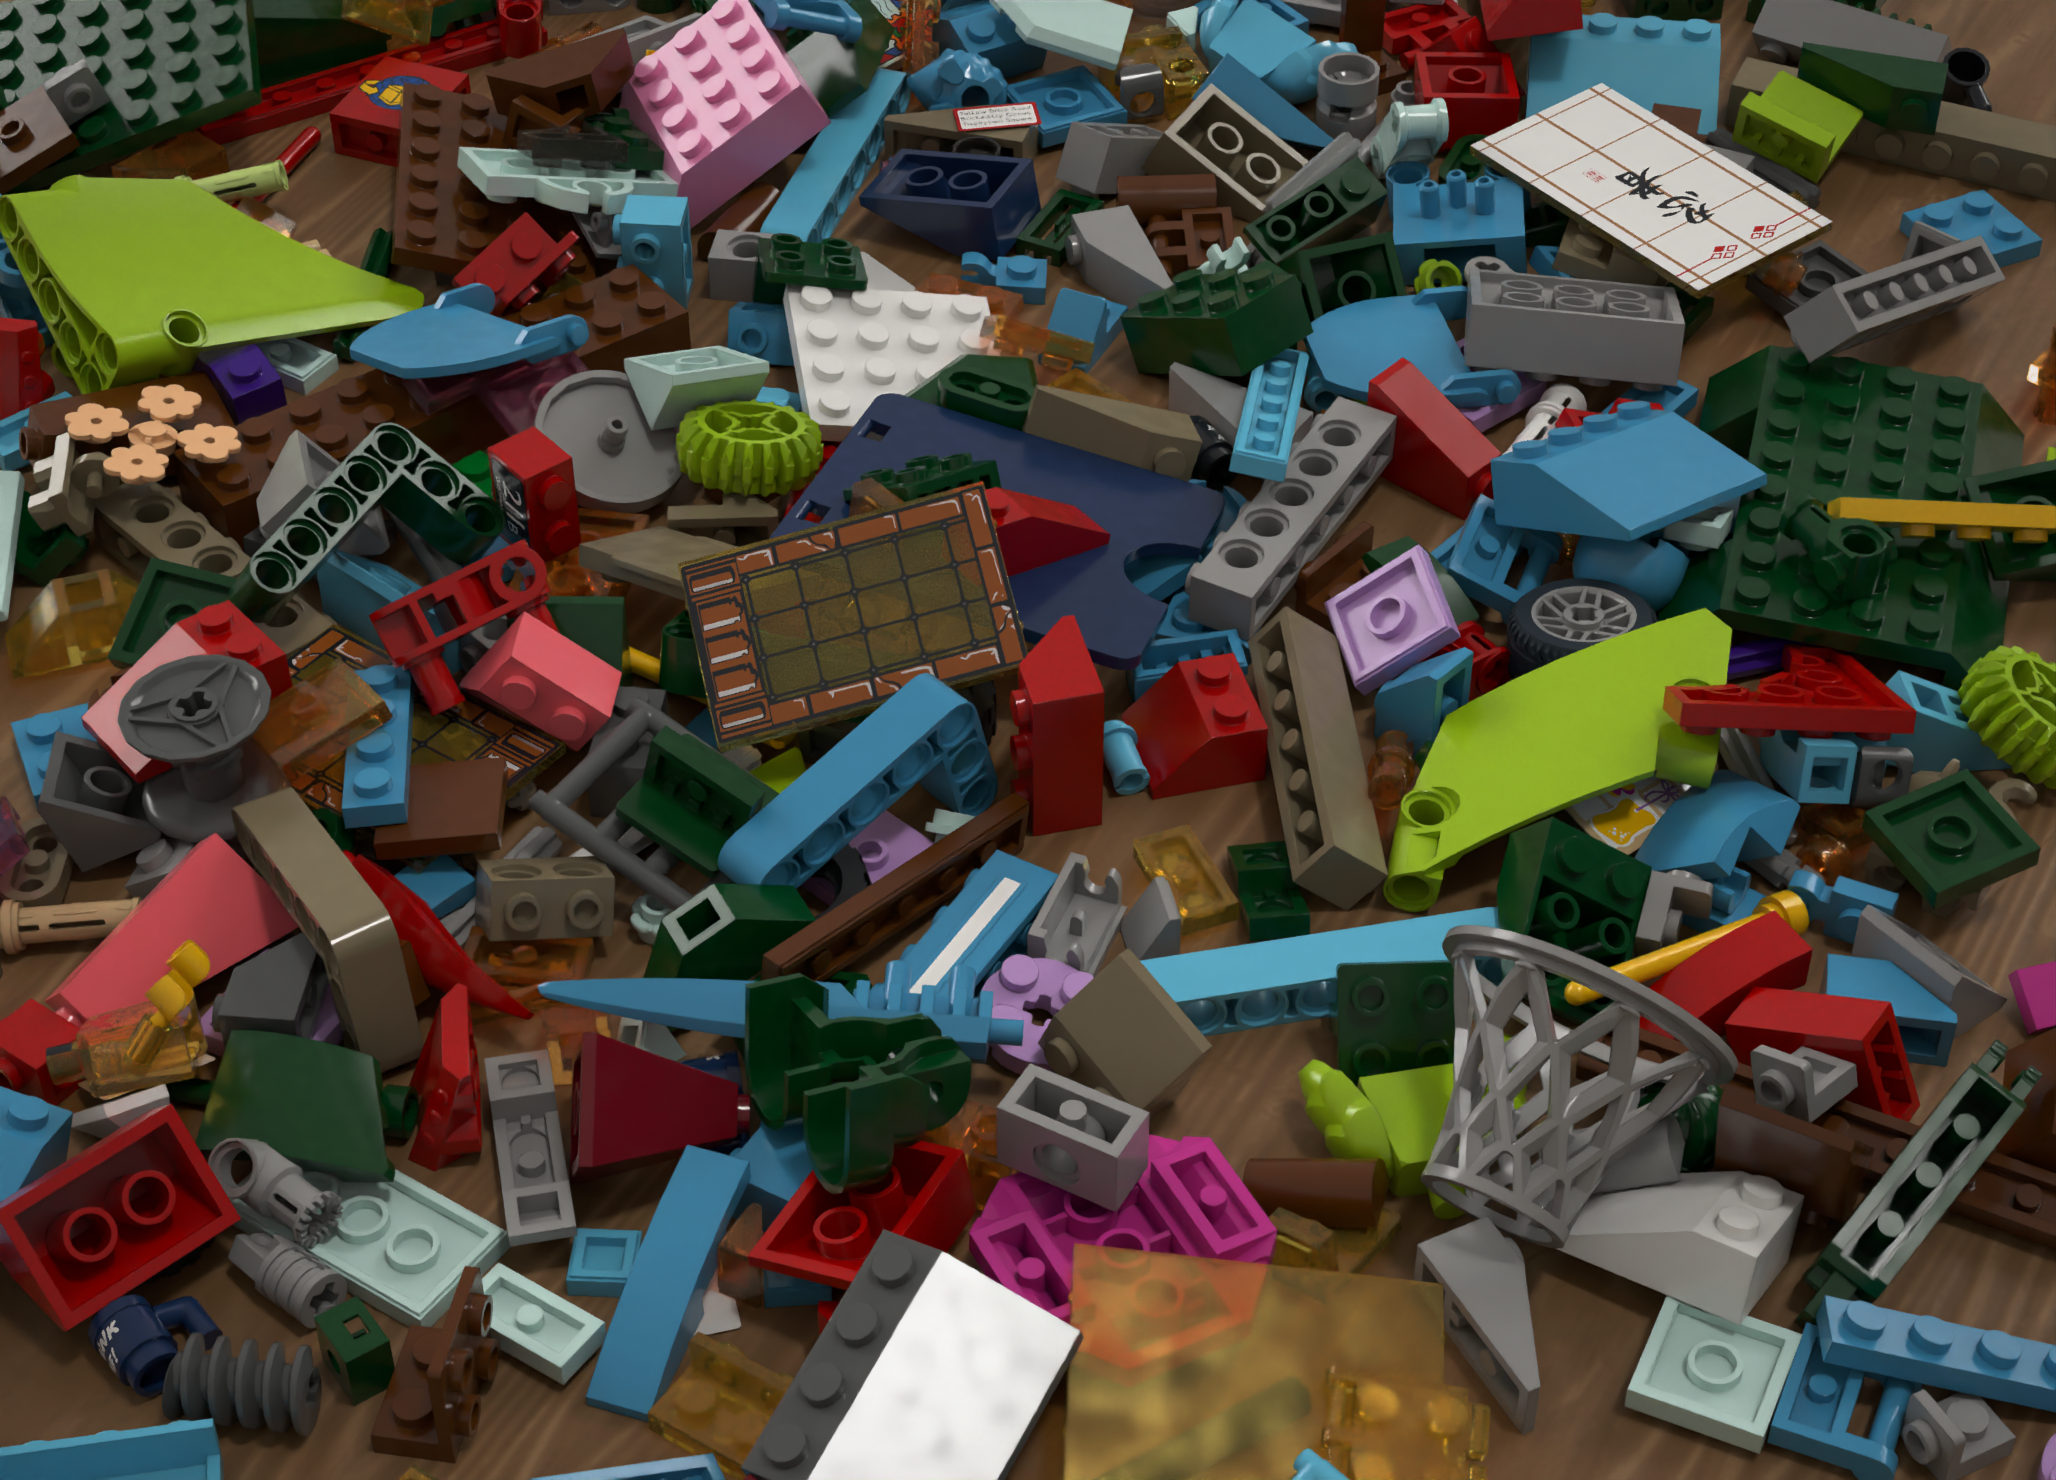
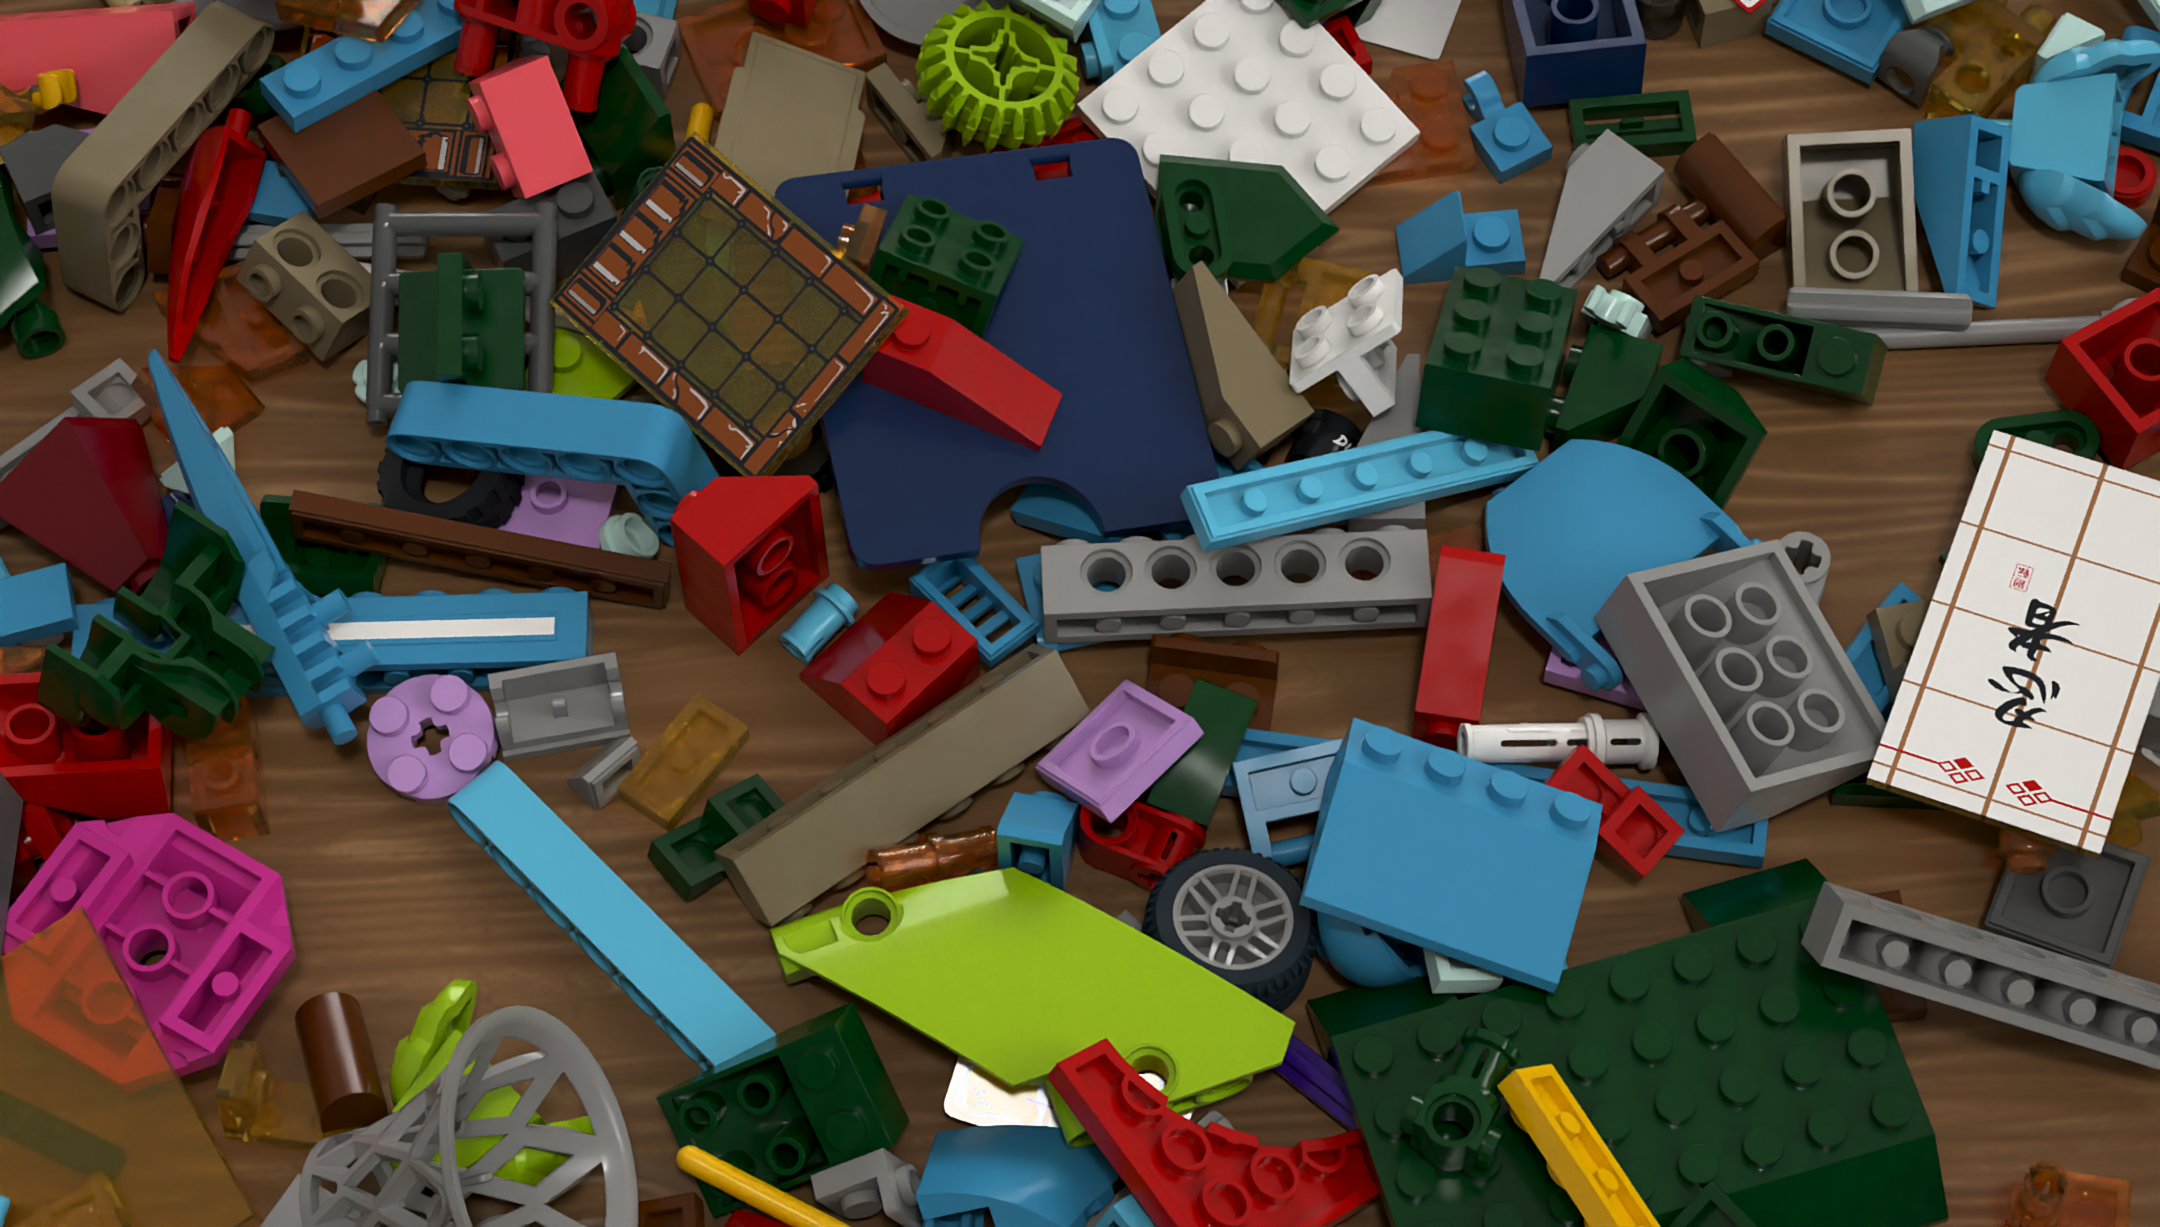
camera: 60 degrees right, 20 degrees up
red slope [407,983,483,1172] -> none
dark green slope [643,883,816,1033] -> none
clear orange plate [979,314,1095,372] -> none
light grey brick [997,1063,1150,1212] -> none
dark tan slope [1038,948,1213,1120] -> none
light grey slope [1055,122,1164,199] -> none
light grey wheel [1315,52,1380,140] -> none
dark green bracket [1329,960,1455,1087] -> none
light aqua piece [1370,98,1449,180] -> none
dark azure piece [1386,158,1531,285] -> none
lime plate [1414,259,1463,294] -> none
none -> white bracket [1289,268,1403,417]

